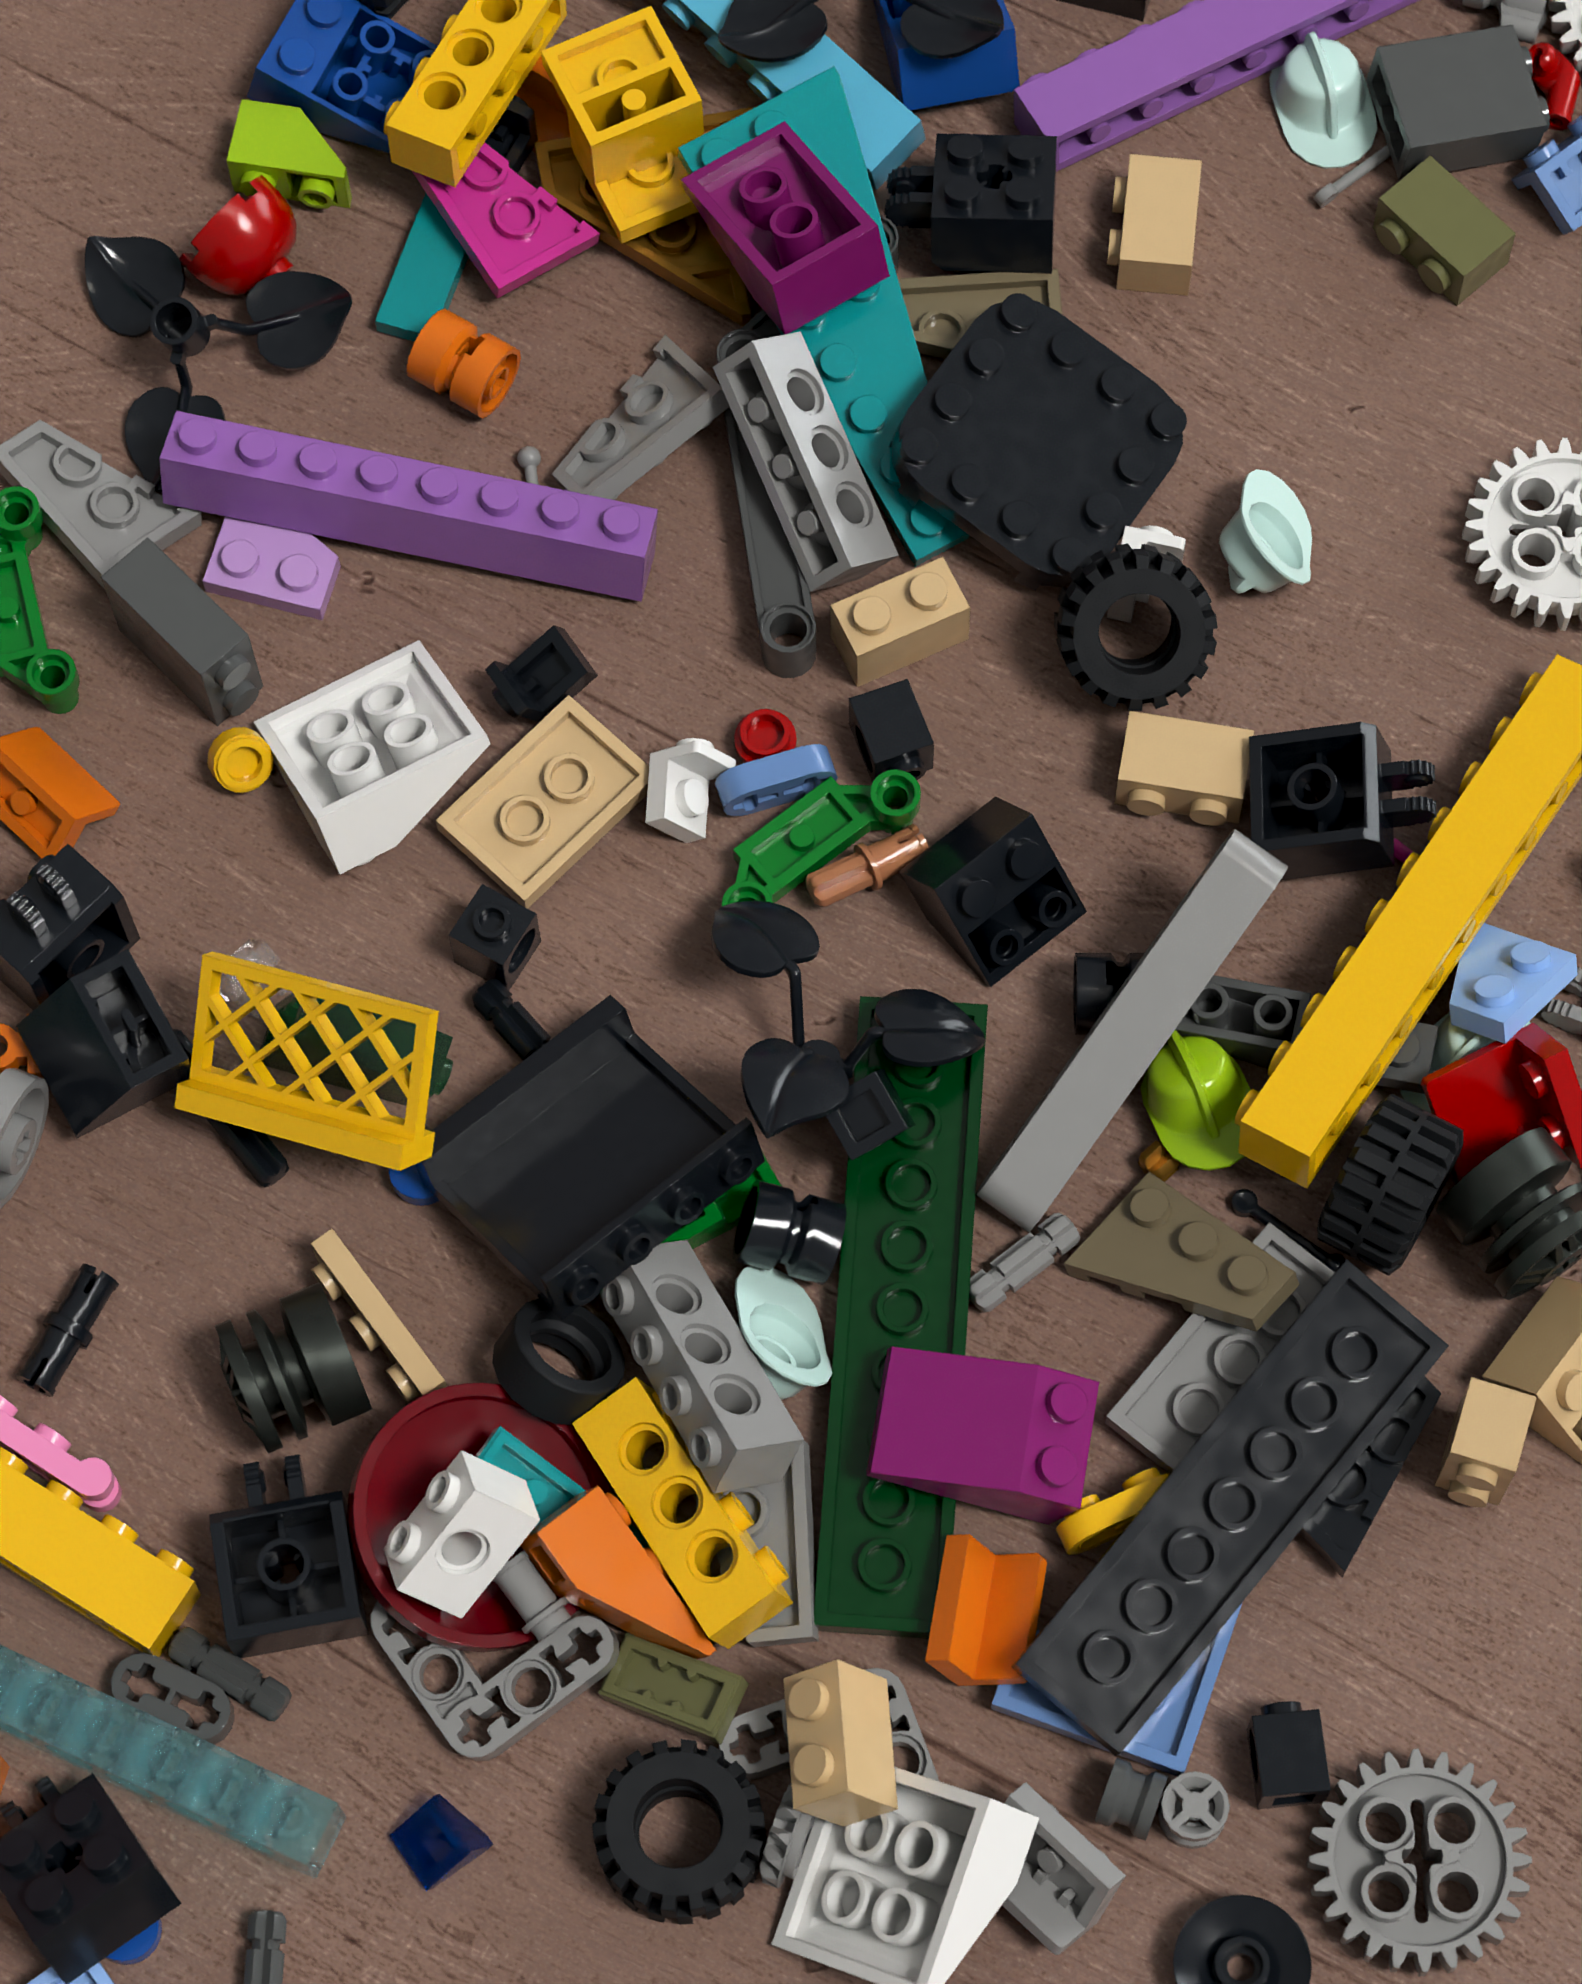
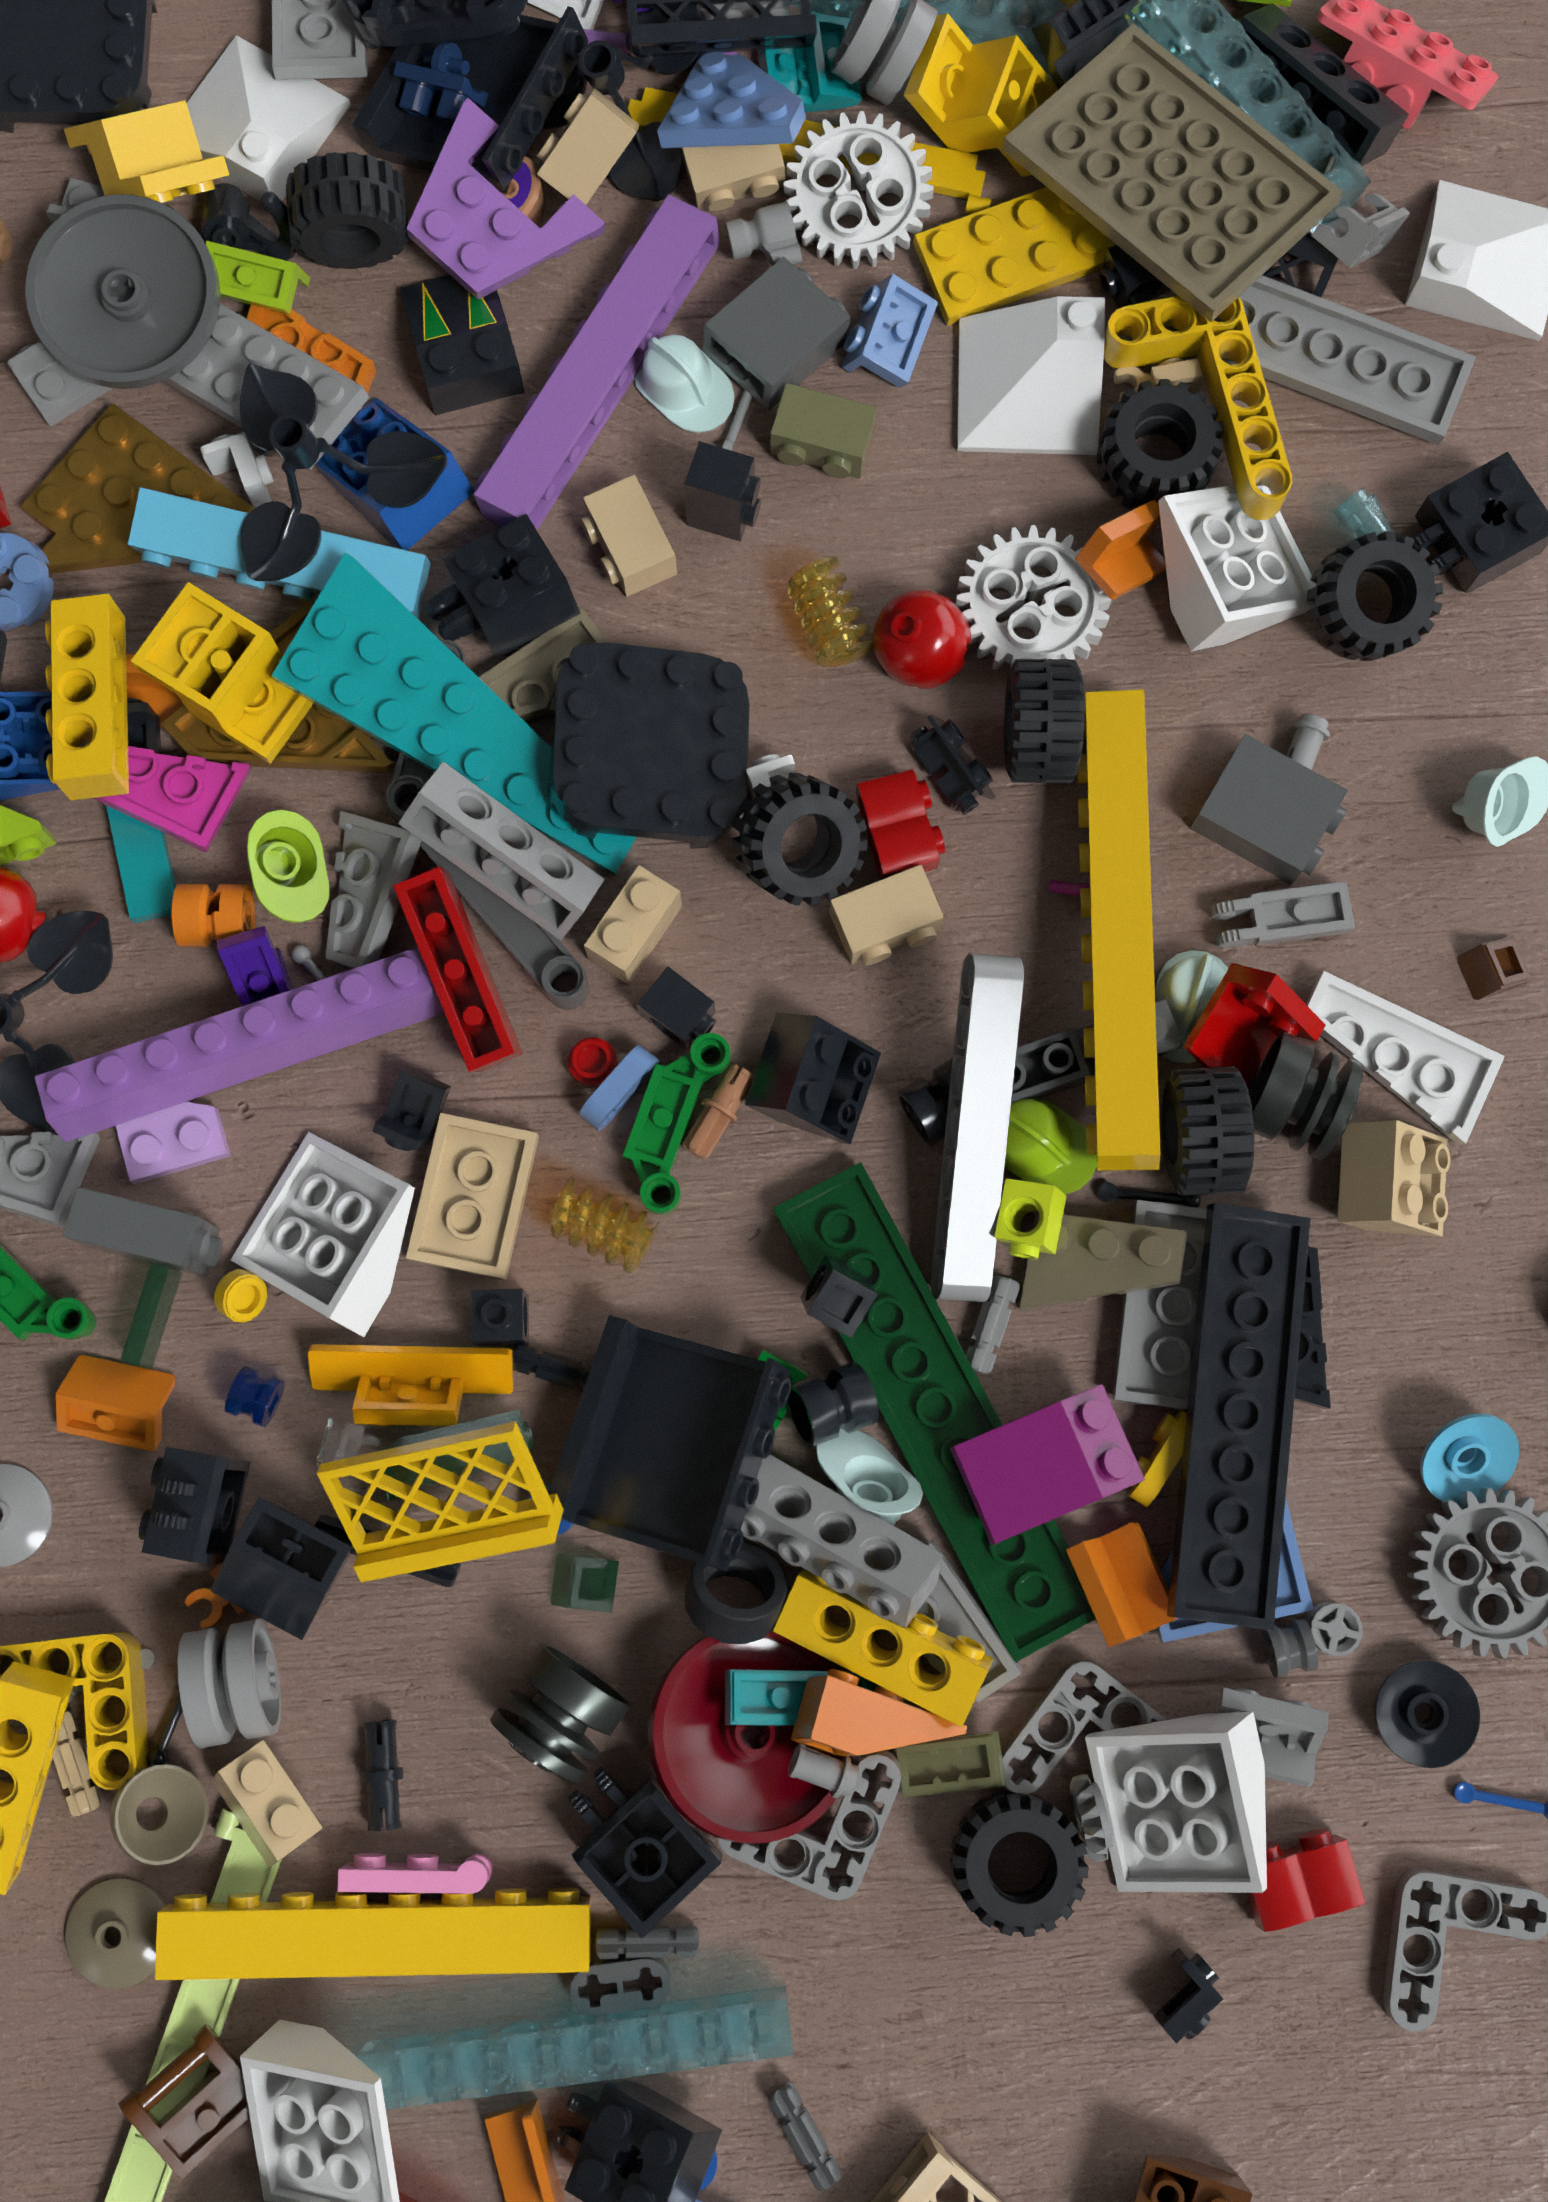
camera: 35 degrees left, 10 degrees up
tan plate [311,1229,447,1403] -> none
white brick [384,1450,540,1619] -> none
clear blue slope [389,1794,494,1891] -> none
white bracket [645,738,736,843] -> none
magenta slope [681,121,890,334] -> none
black plant [711,901,986,1139] -> none
tan brick [783,1659,898,1827] -> none
light aqua piece [1219,469,1312,594] -> none
black brick [1246,1701,1331,1810] -> none
black hinge [1249,722,1437,880] -> none
tan brick [1435,1377,1537,1507] -> none
light blue wing [1449,923,1578,1044] -> none
red arm [1529,42,1581,131] -> none
none -> clear green tile [121,1263,182,1369]
none -> dark purple slope [217,926,292,1006]
none -> clear blue wheel [225,1365,285,1428]
none -> lime piece [246,810,329,923]
none -> light orange bracket [308,1344,514,1427]
none -> red brick [393,866,523,1073]
none -> clear yellow piece [548,1176,660,1274]
none -> clear green slope [551,1553,619,1613]
none -> black brick [684,441,761,542]
none -> clear yellow piece [786,556,873,667]
none -> red brick [855,769,945,880]
none -> red cylinder [872,590,971,689]
none -> black hinge [910,714,996,815]
none -> neon yellow brick [994,1178,1067,1260]
none -> black tyre [1004,659,1084,783]
none -> medium azure dish [1420,1413,1520,1505]

